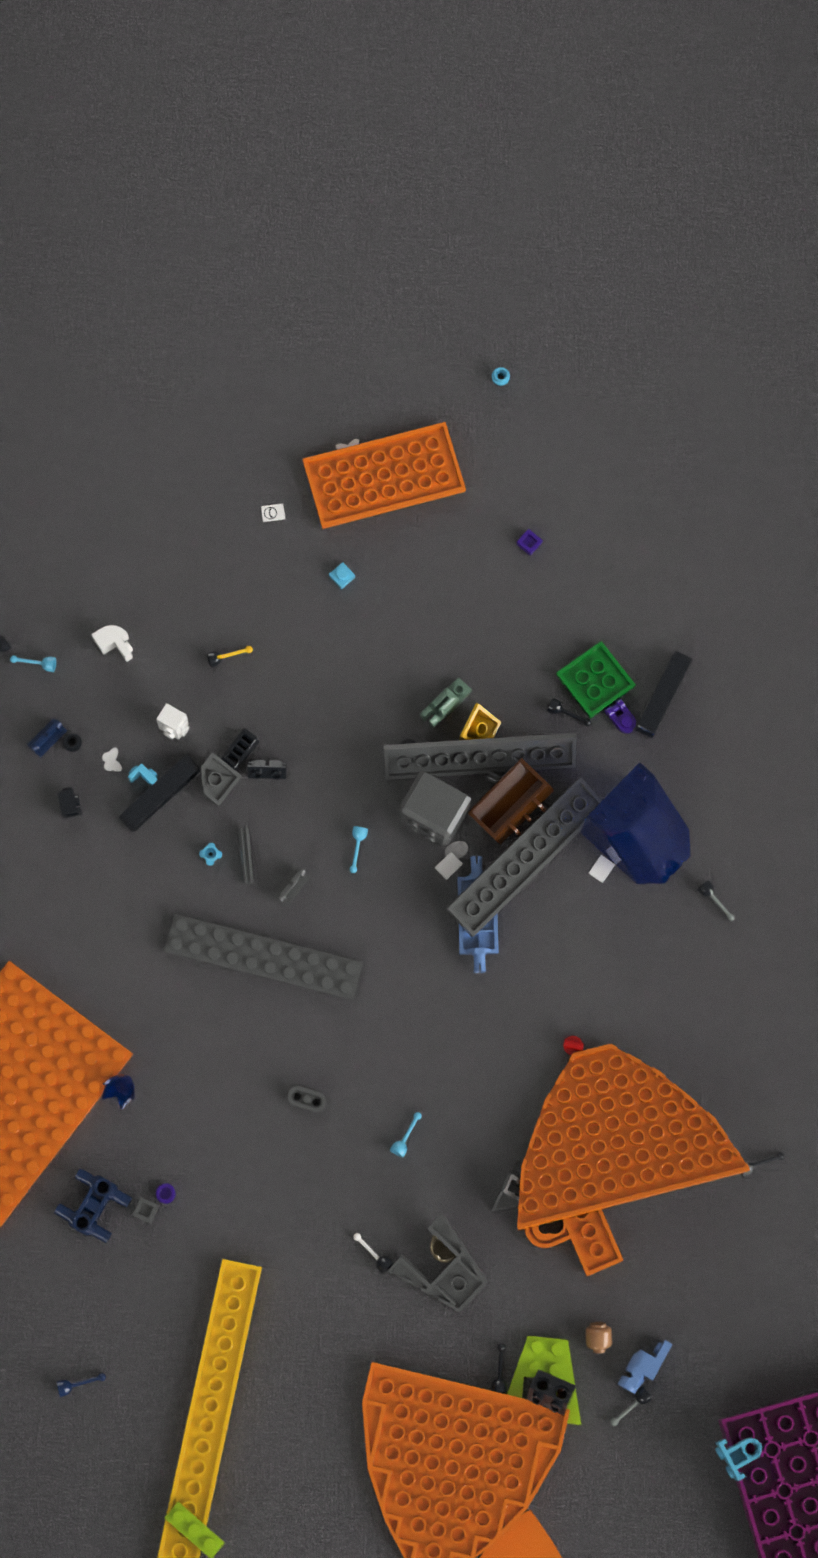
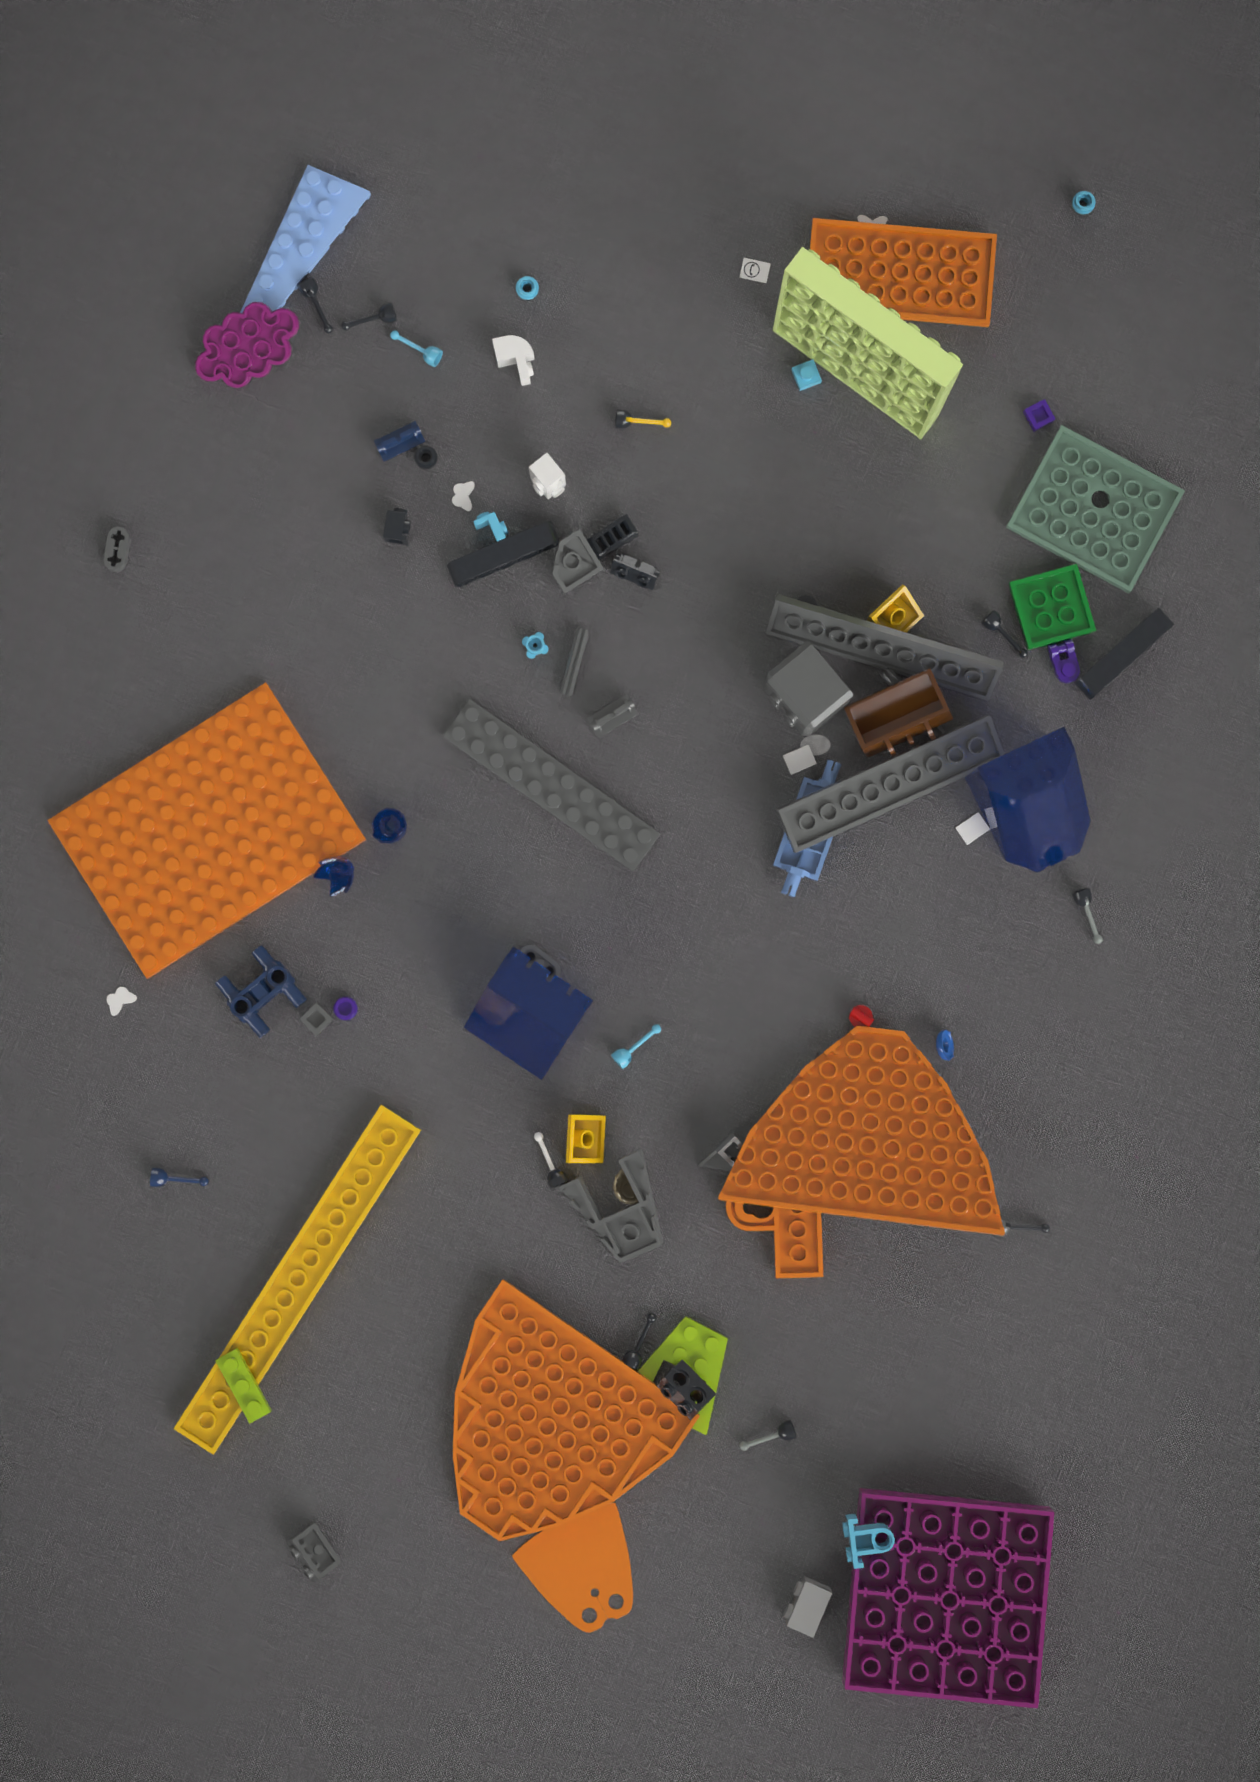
camera: 25 degrees right, 10 degrees up
medium azure hinge [349,826,368,873] -> none
sand green plate [420,677,472,728] -> none
medium nougat head [585,1322,612,1353] -> none
medium blue plate [618,1340,672,1394] -> none
none -> clear blue hair [371,808,407,844]
none -> clear blue windscreen [463,947,594,1080]
none -> medium azure plate [516,276,539,300]
none -> yellow slope [566,1114,606,1163]
none -> yellowish green brick [773,247,963,439]
none -> light grey brick [783,1576,832,1638]
none -> blue piece [936,1030,954,1061]
none -> sand green plate [1006,425,1185,593]

